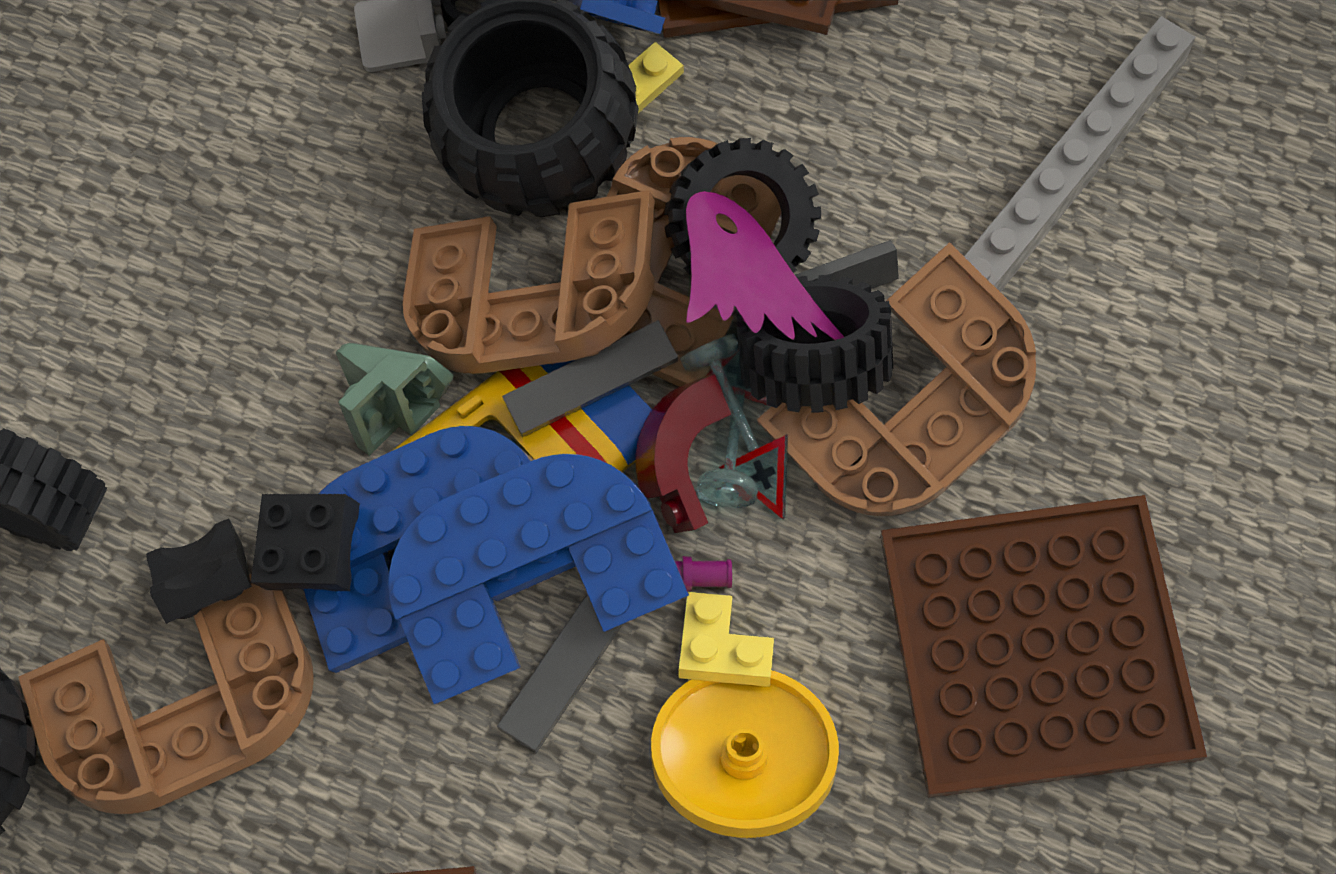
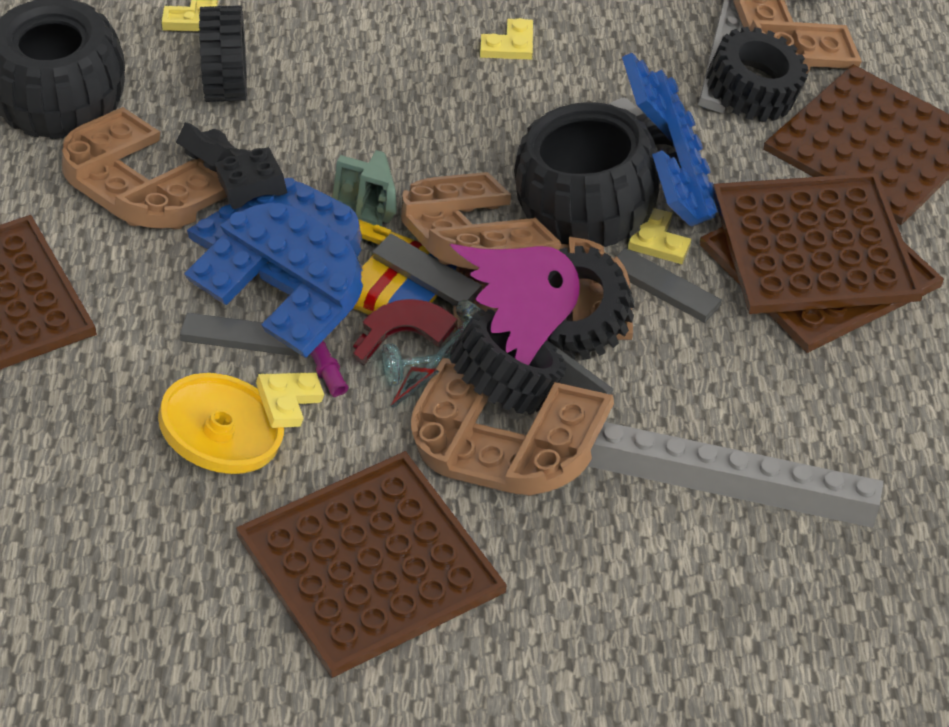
camera: 60 degrees right, 20 degrees down
none -> light yellow plate [480,18,533,60]
none -> dark grey tile [617,248,722,323]

